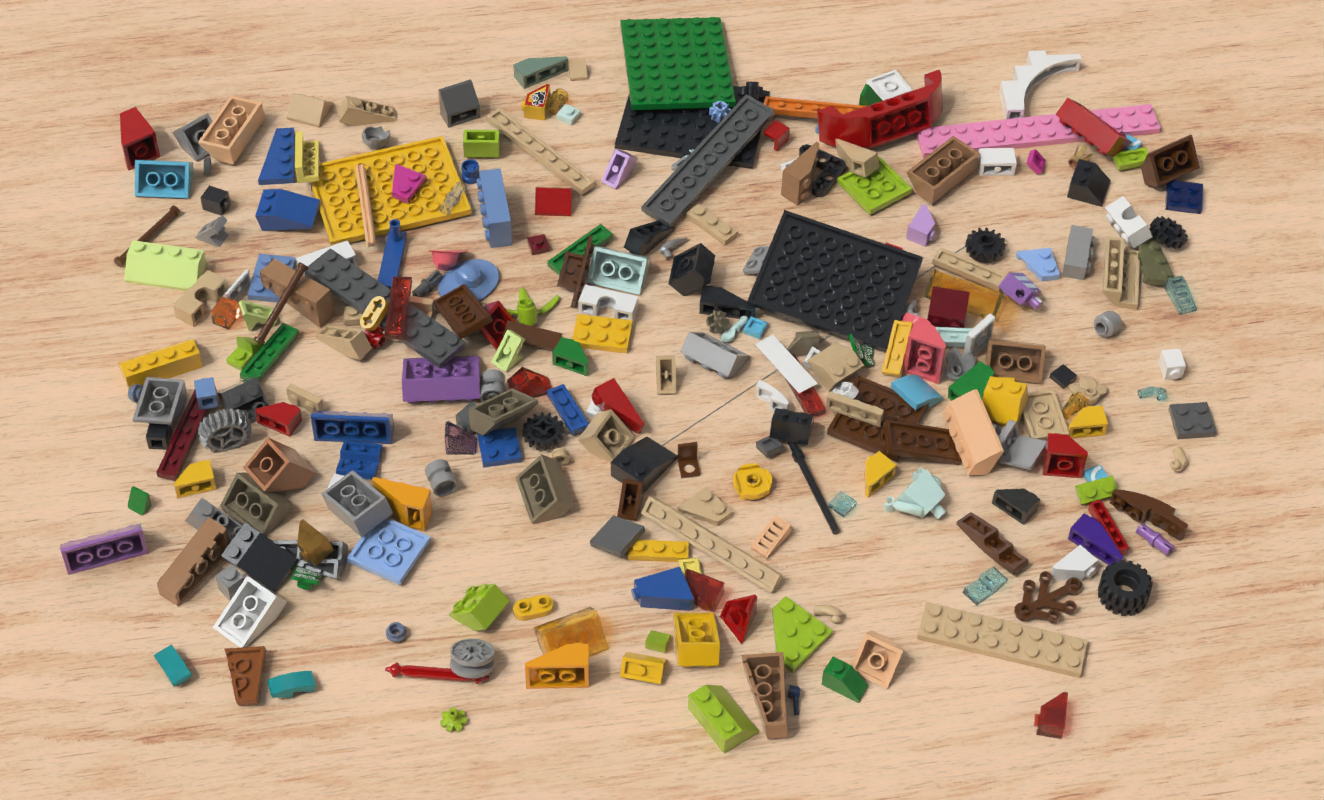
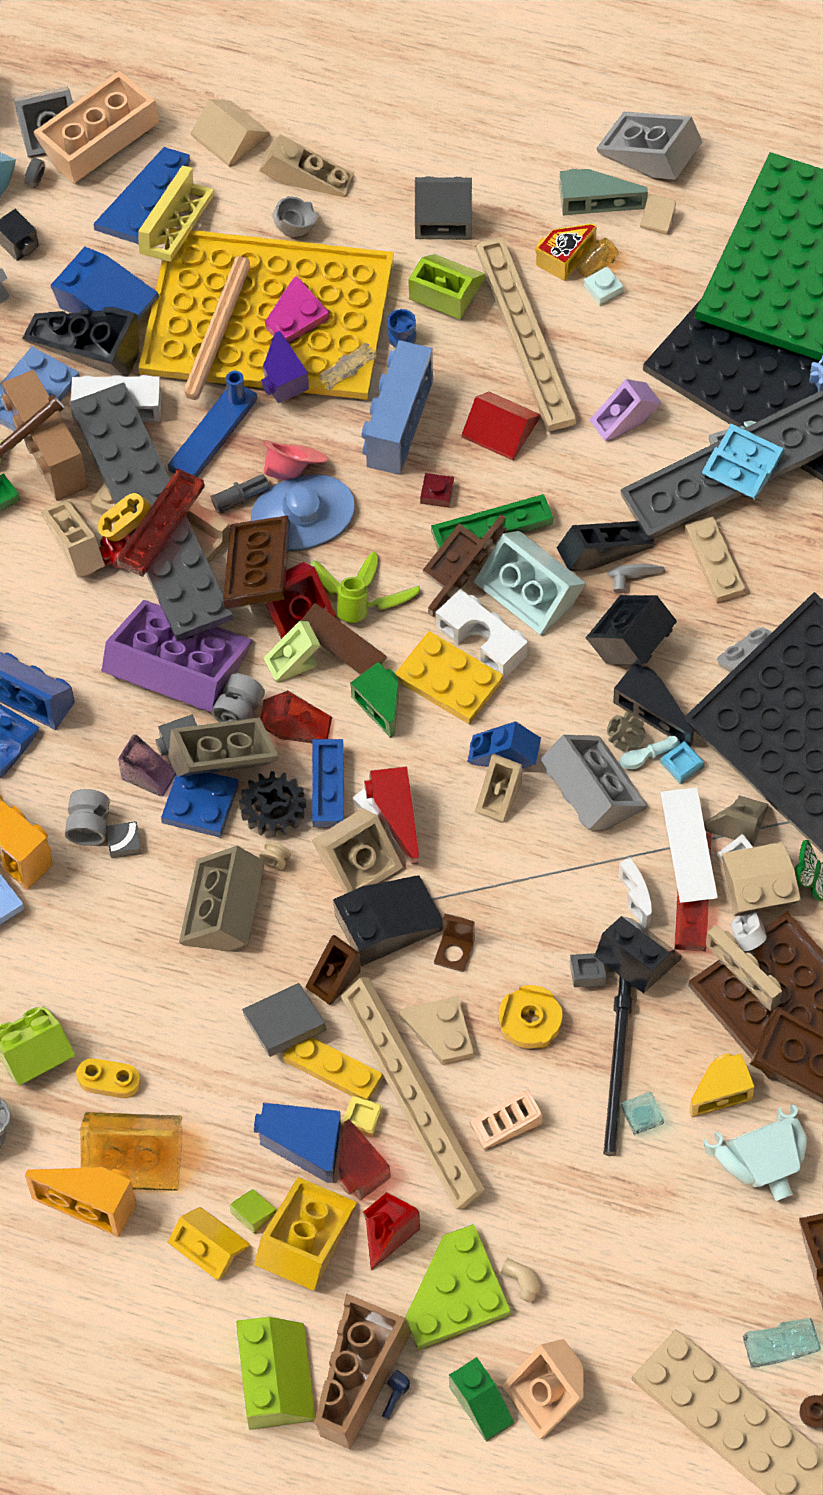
camera: 30 degrees right, 10 degrees up
none -> black wedge [22,307,139,377]
none -> dark grey tile [106,821,141,858]
none -> dark purple slope [261,331,309,404]
none -> blue slope [467,721,541,769]
none -> light grey slope [596,112,703,180]
none -> medium azure slope [702,424,785,500]

